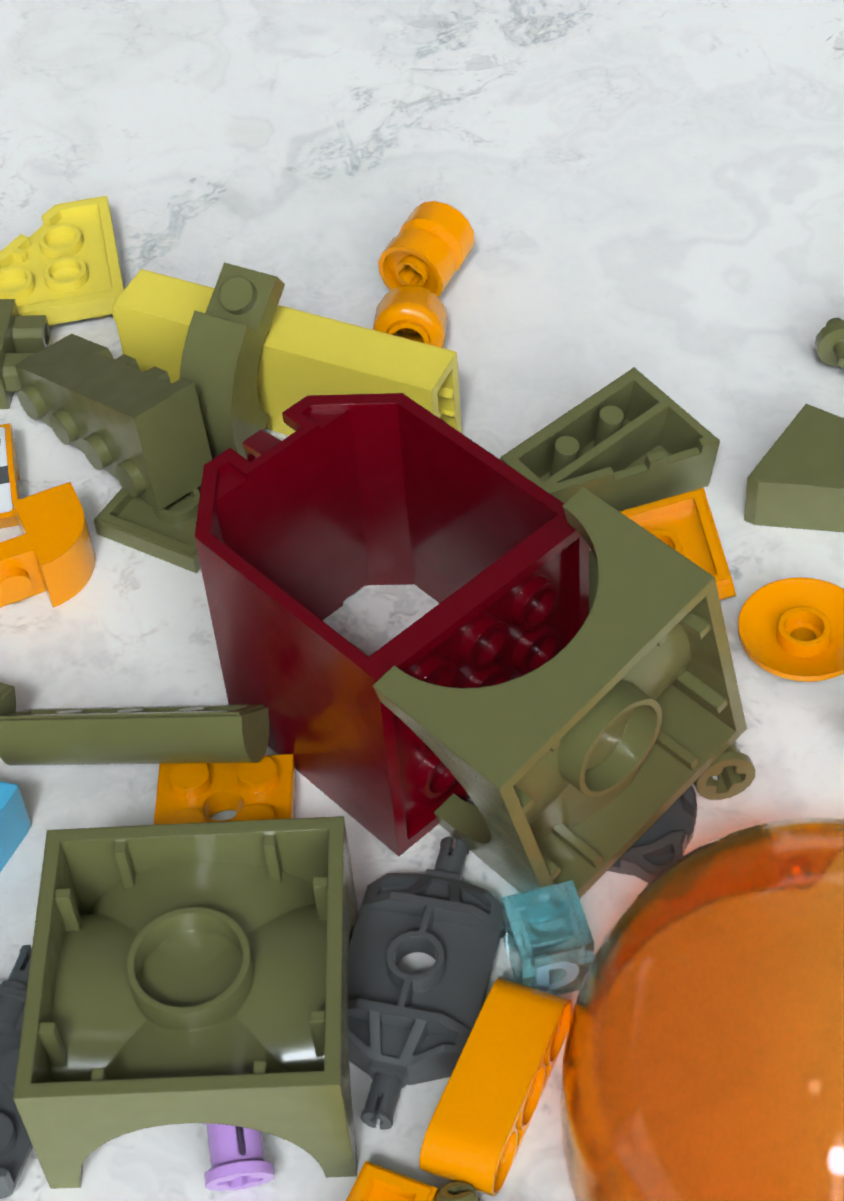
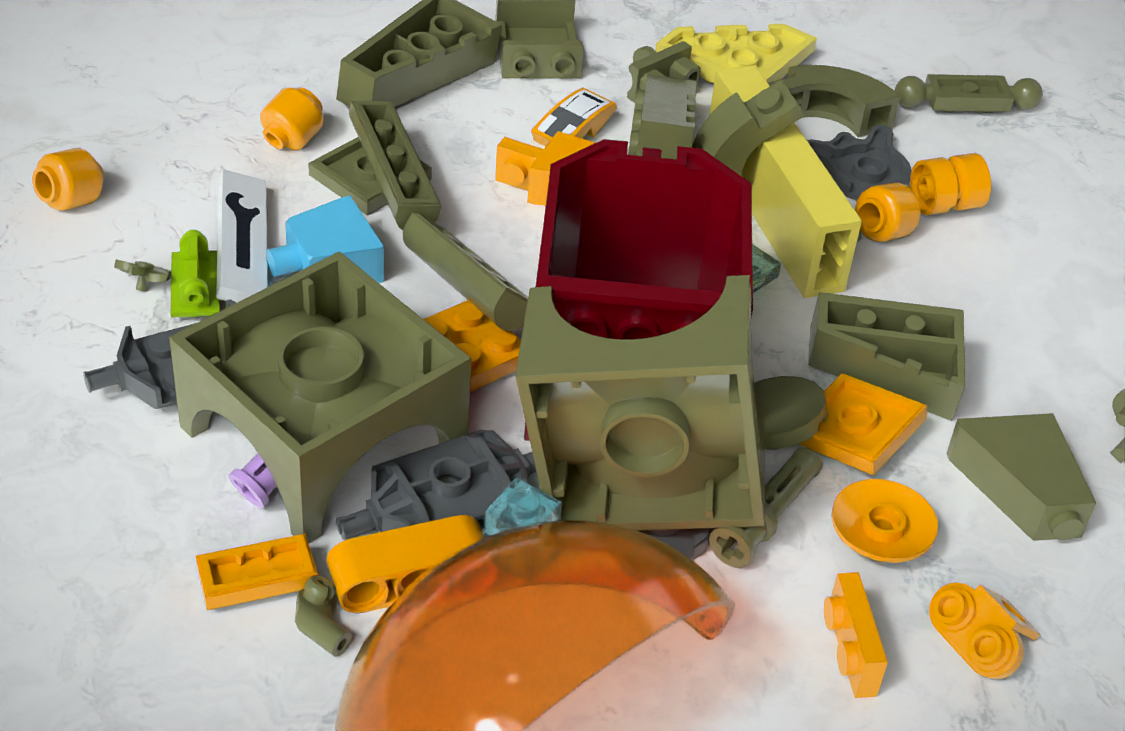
camera: 40 degrees right, 5 degrees down
none -> olive arch [767,65,900,137]
none -> dark grey tile [807,125,912,201]
none -> olive plate [894,74,1043,113]

